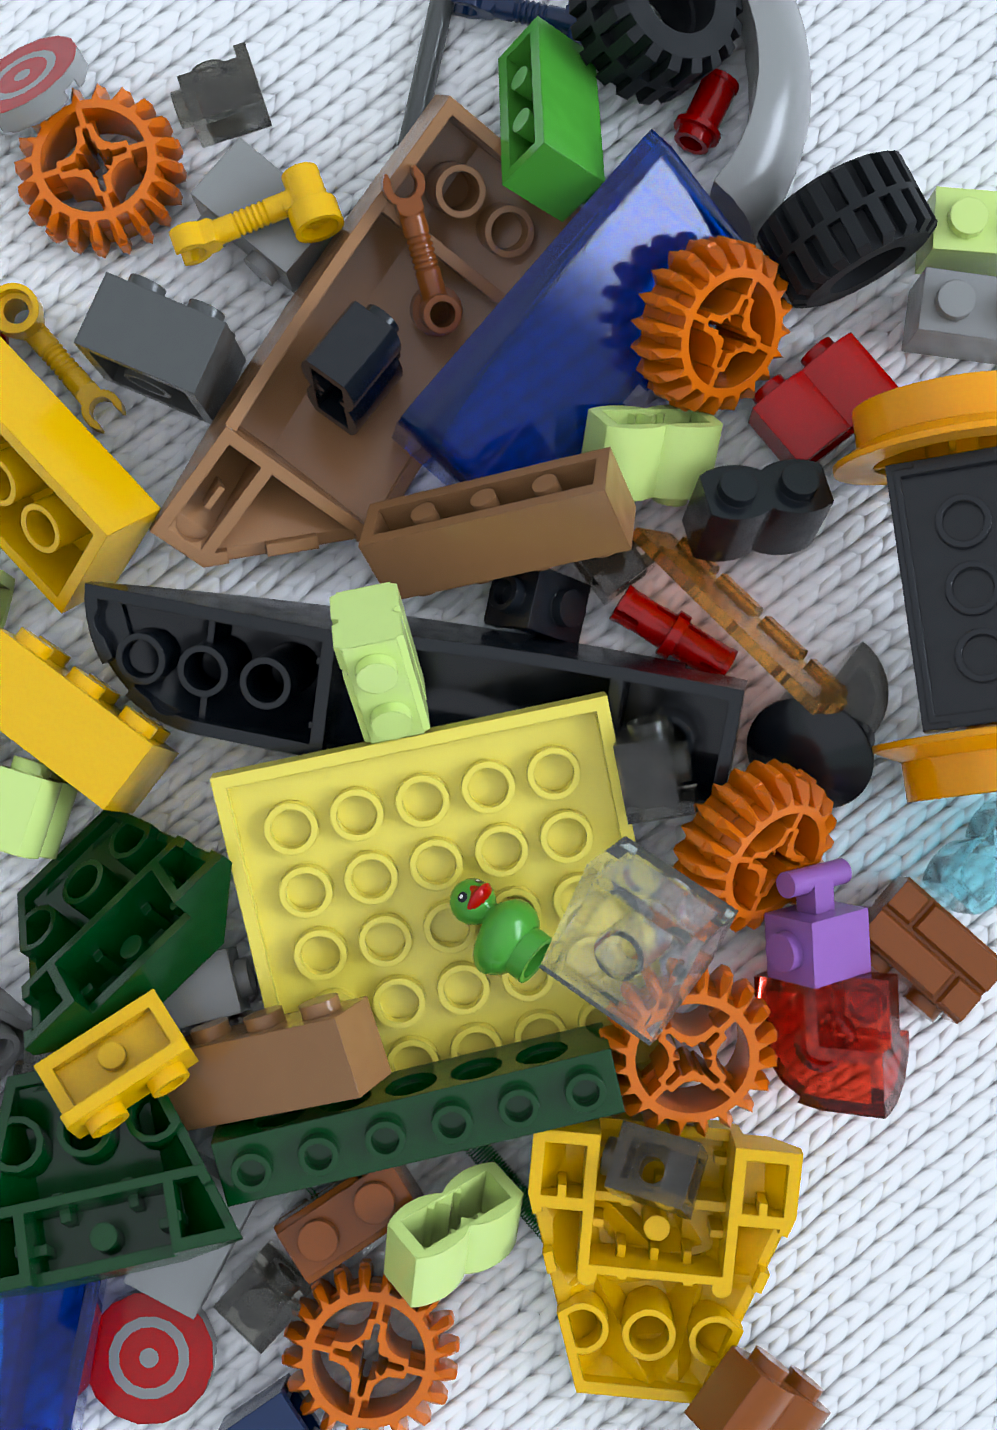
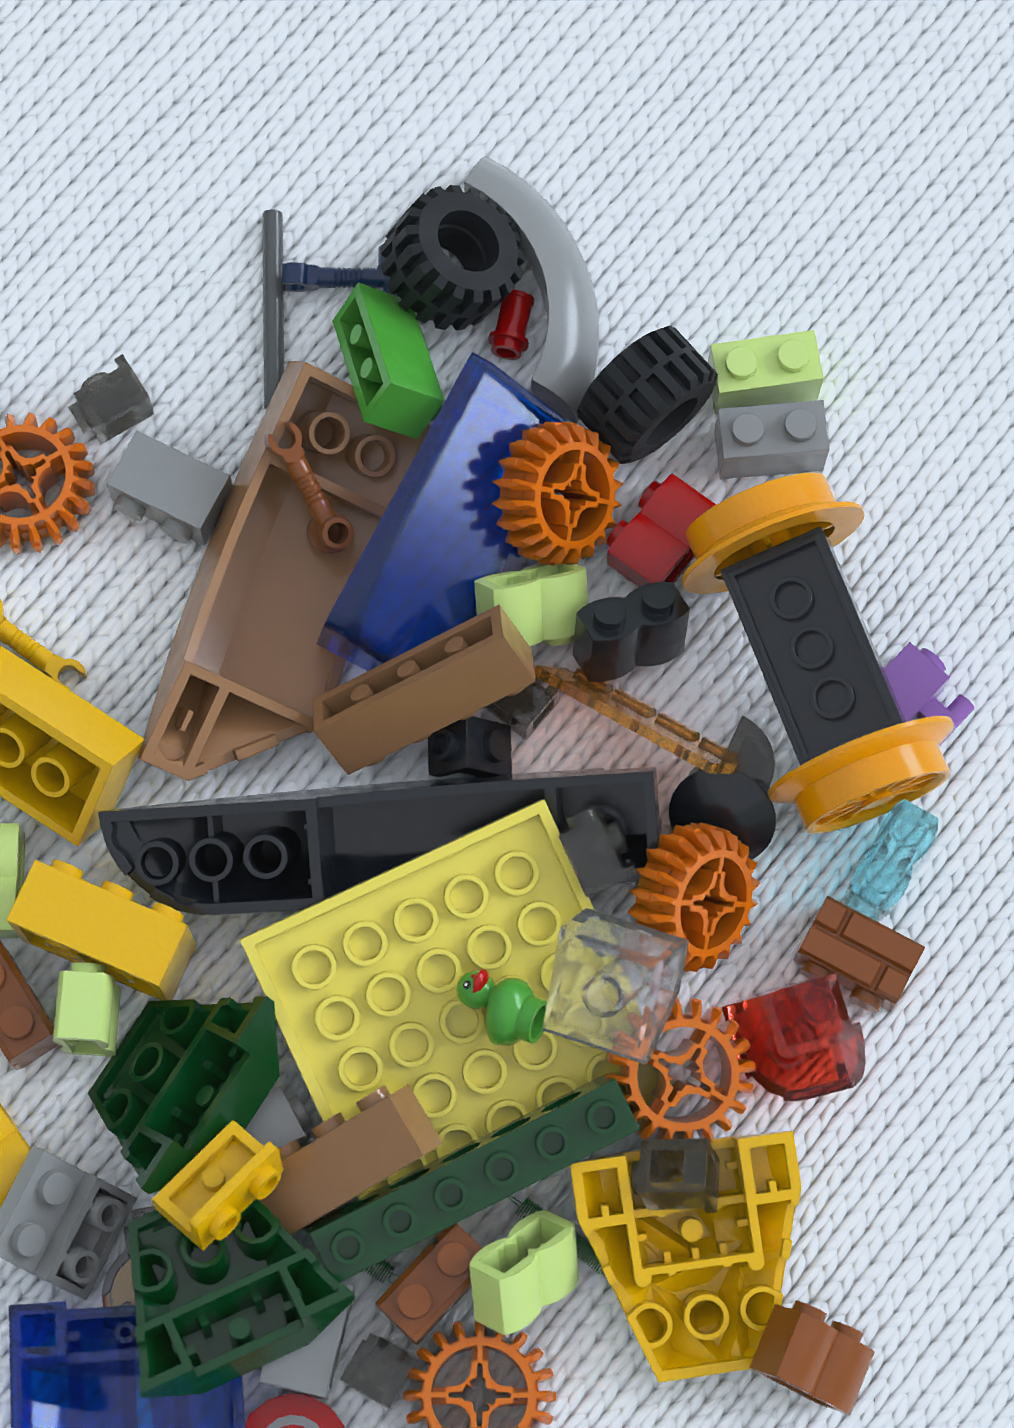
camera: 20 degrees left, 10 degrees down
dark grey brick [74,272,246,424] -> none
yellow brick [168,162,344,266] -> none
black brick [301,301,403,435] -> none
yellowish green brick [329,582,430,744] -> none
red pin [609,584,738,676] -> none
medium lavender brick [764,858,871,989] -> none

